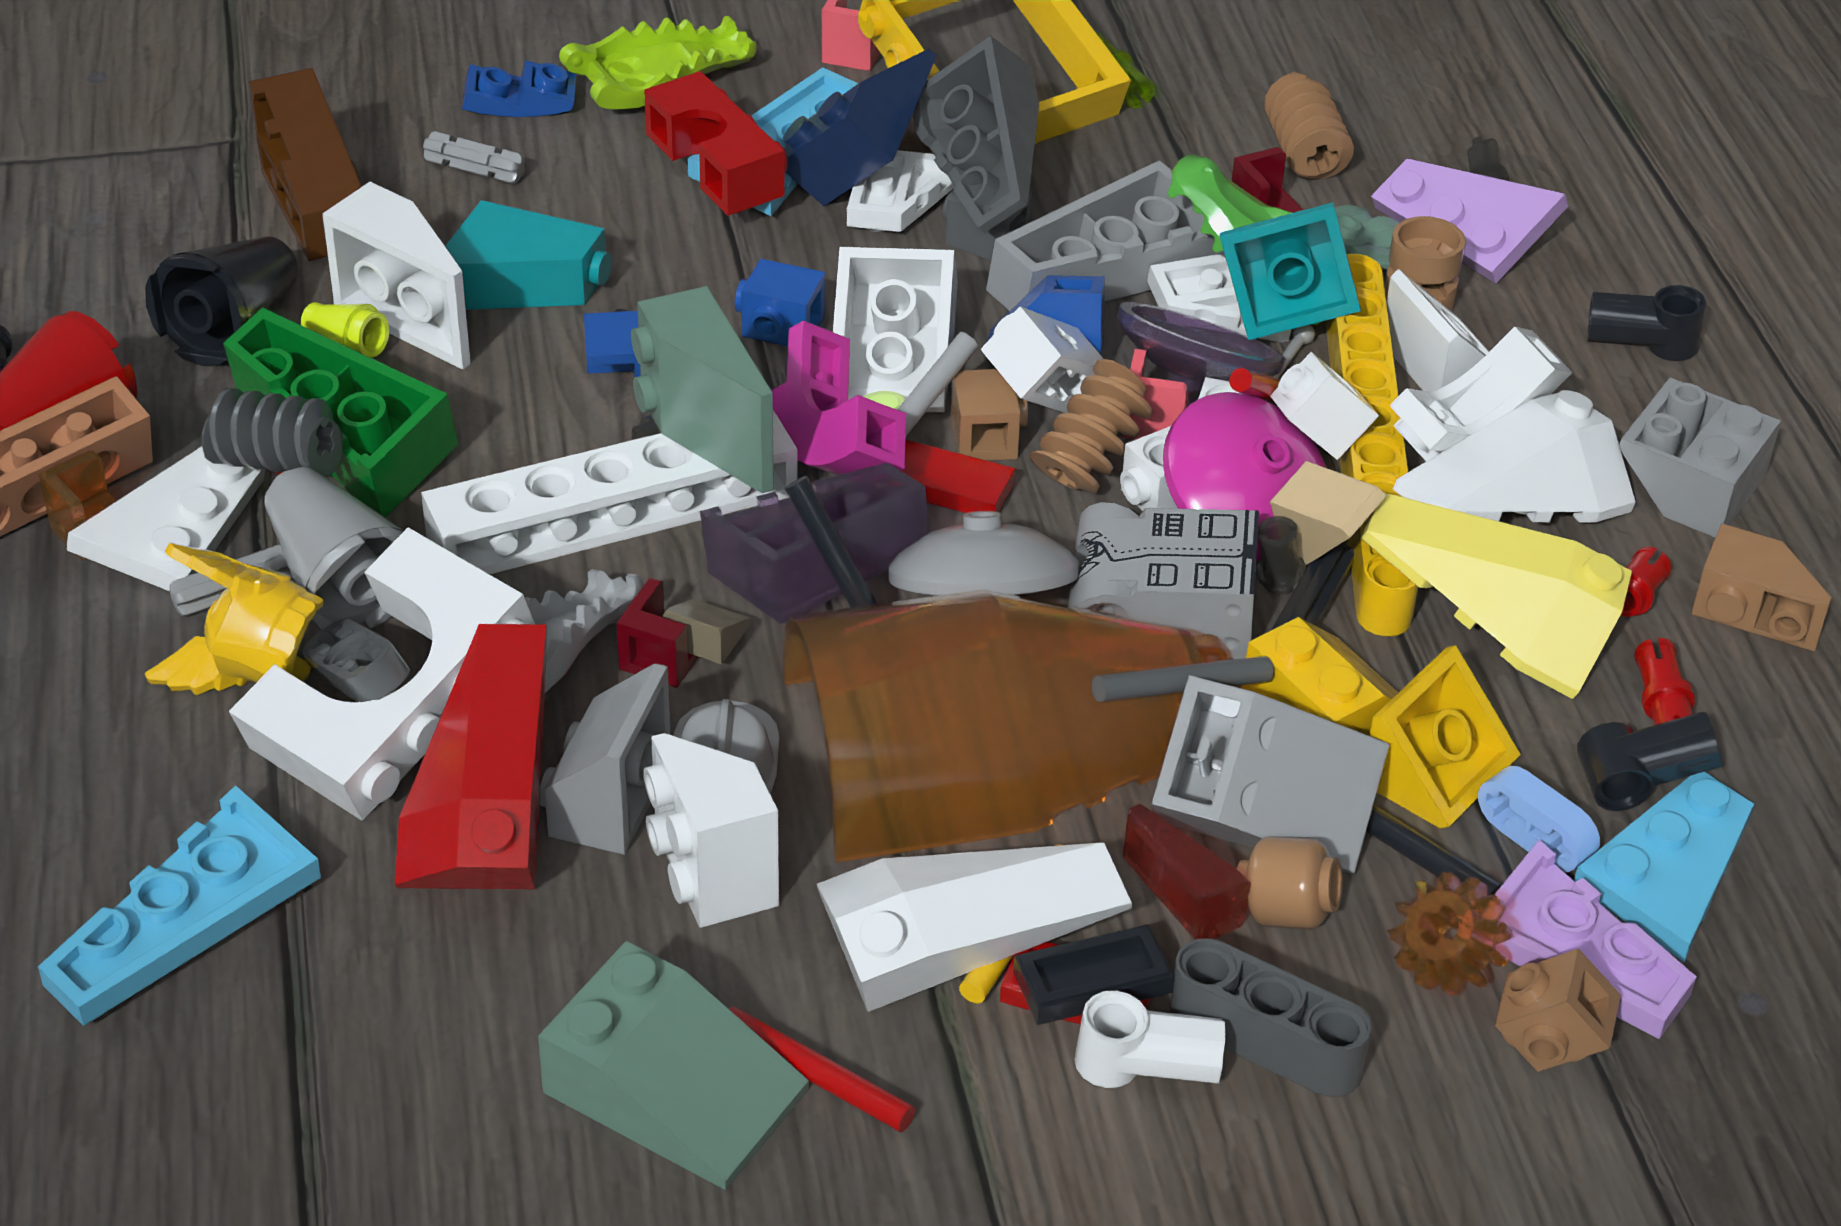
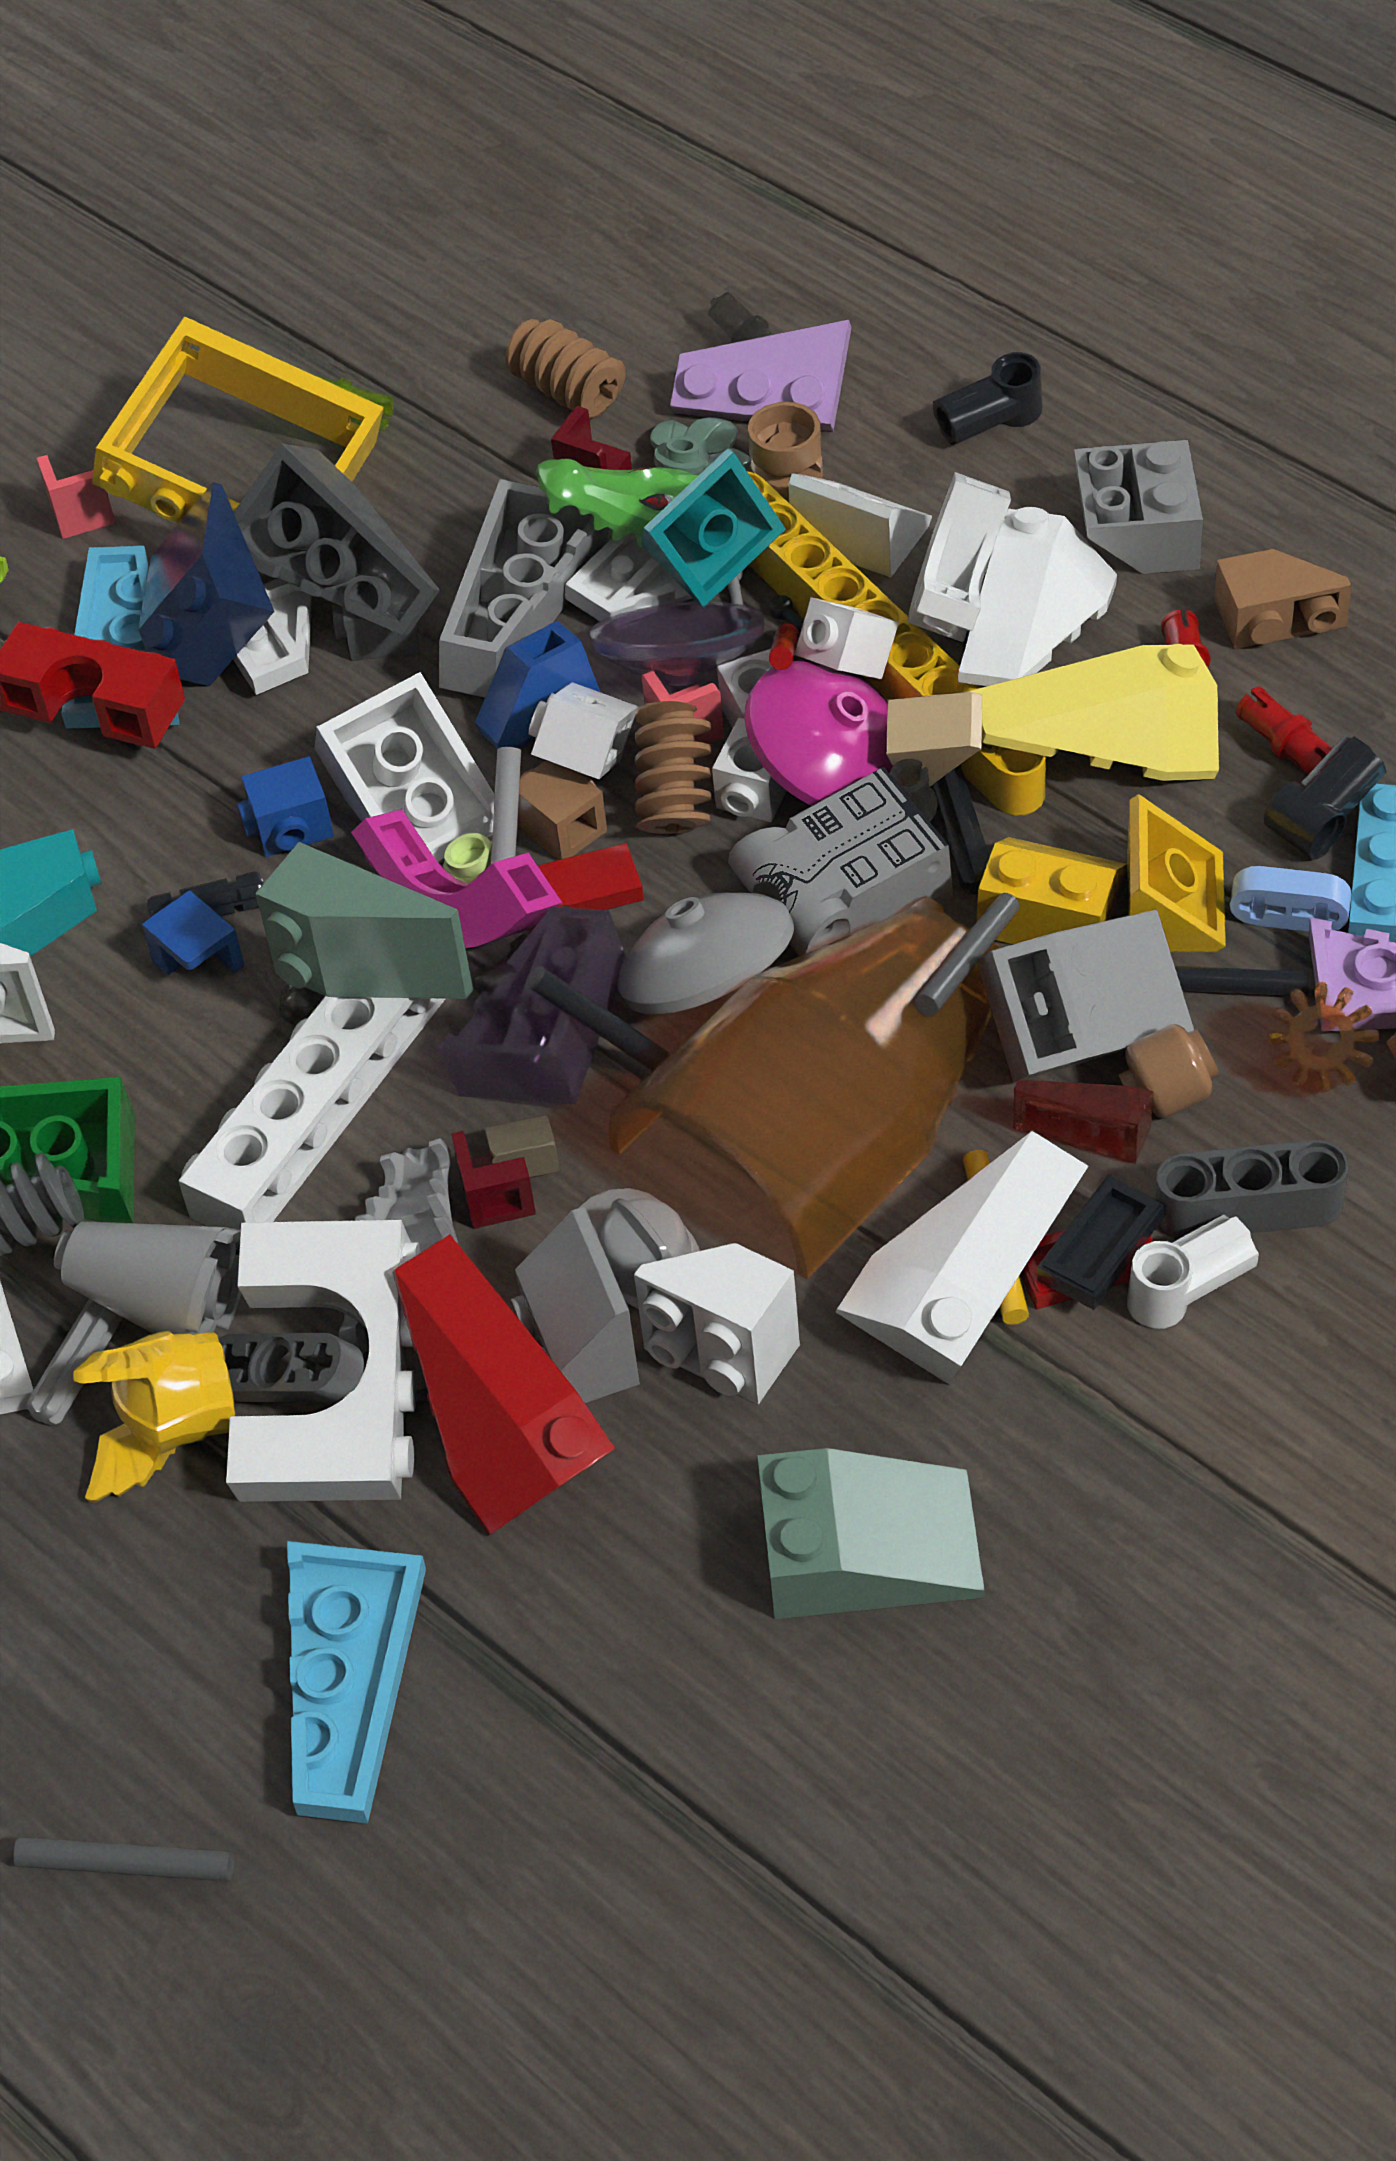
camera: 30 degrees left, 10 degrees up
red bar [729,1006,916,1133] -> none

